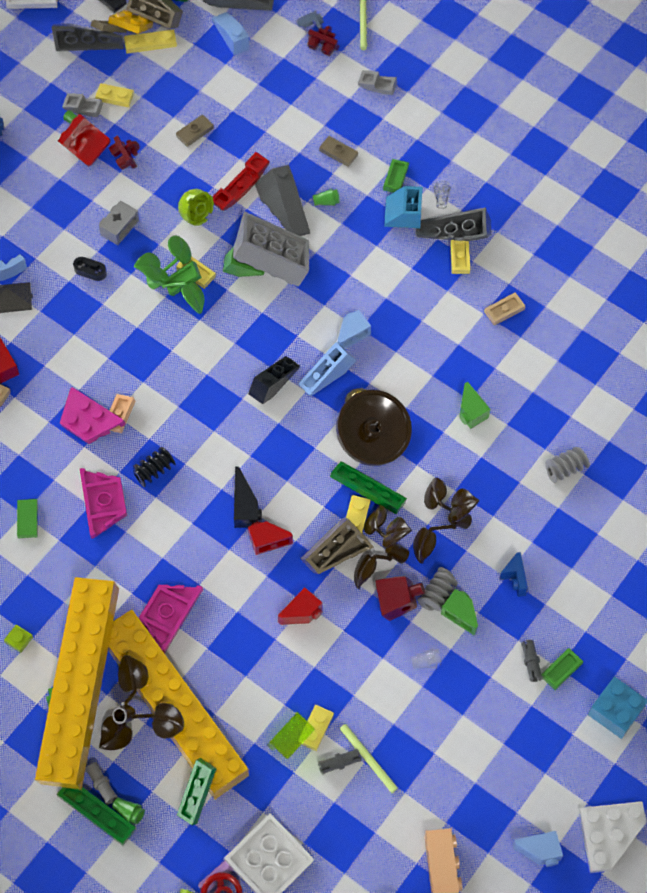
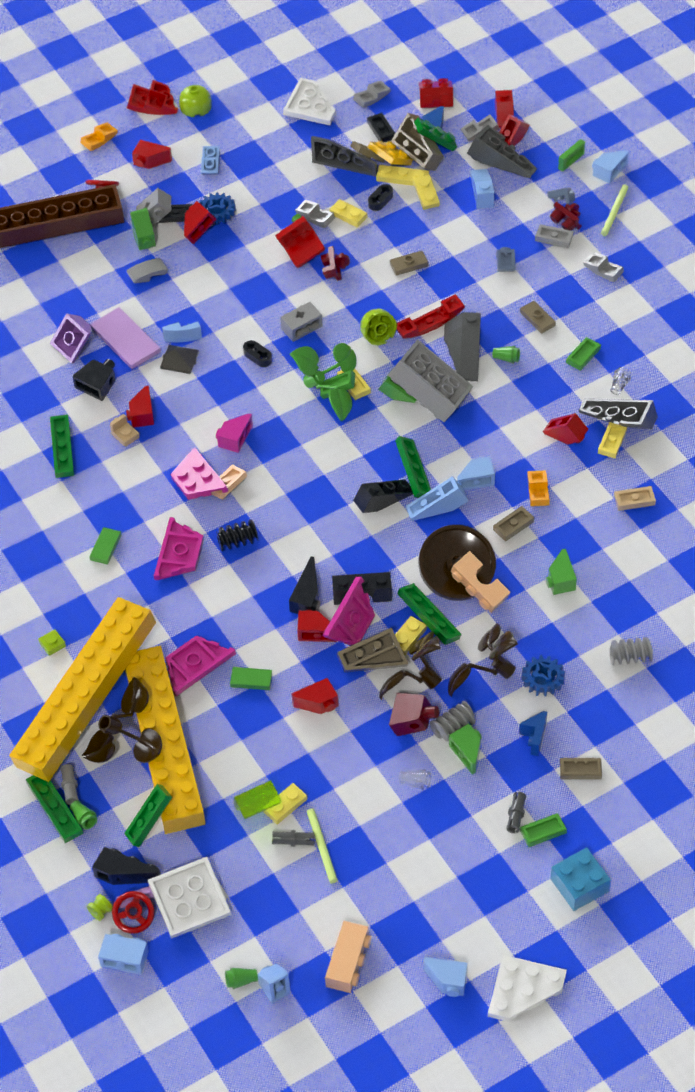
camera: 25 degrees right, 10 degrees down
dark azure slope [384,186,423,228] -> none
none -> black slope [92,847,161,885]
none -> dark pink slope [216,413,253,453]
none -> bright green tile [230,667,272,690]
none -> dark pink wing [323,577,375,646]
none -> black arch [332,572,392,605]
none -> black beam [368,184,393,211]
none -> green plate [395,436,431,498]
none -> light yellow plate [413,174,440,210]
none -> light nougat arch [450,551,511,613]
none -> dark tan plate [493,506,535,542]
none -> sand blue bracket [496,247,516,272]
none -> blue gear [521,655,565,697]
none -> light orange slope [527,470,550,506]
none -> light grey plate [535,224,573,248]
none -> red slope [542,413,588,445]
none -> dark tan plate [560,758,602,779]

